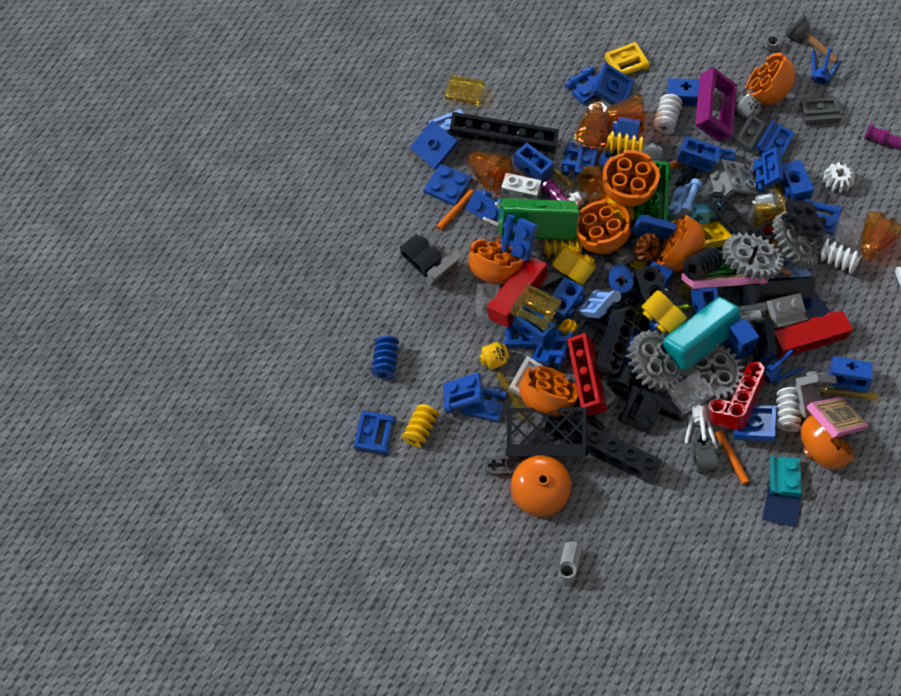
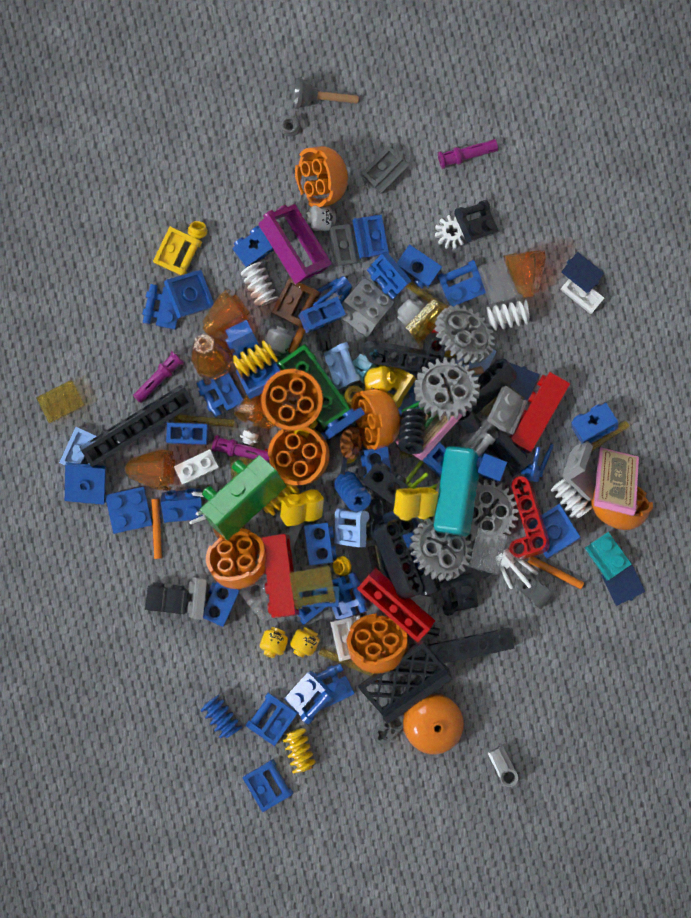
camera: 45 degrees left, 25 degrees up
blue plate [500,214,537,261] -> none
black plate [781,200,826,238] -> none
blue plant [811,48,841,85] -> none
none -> magenta pin [133,351,184,403]
none -> yellow plate [188,221,208,239]
none -> blue brick [203,582,240,627]
none -> blue plate [246,692,297,746]
none -> yellow head [259,627,288,658]
none -> reddish brown plate [271,278,321,329]
none -> yellow head [364,366,395,392]
none -> black plate [454,200,499,243]

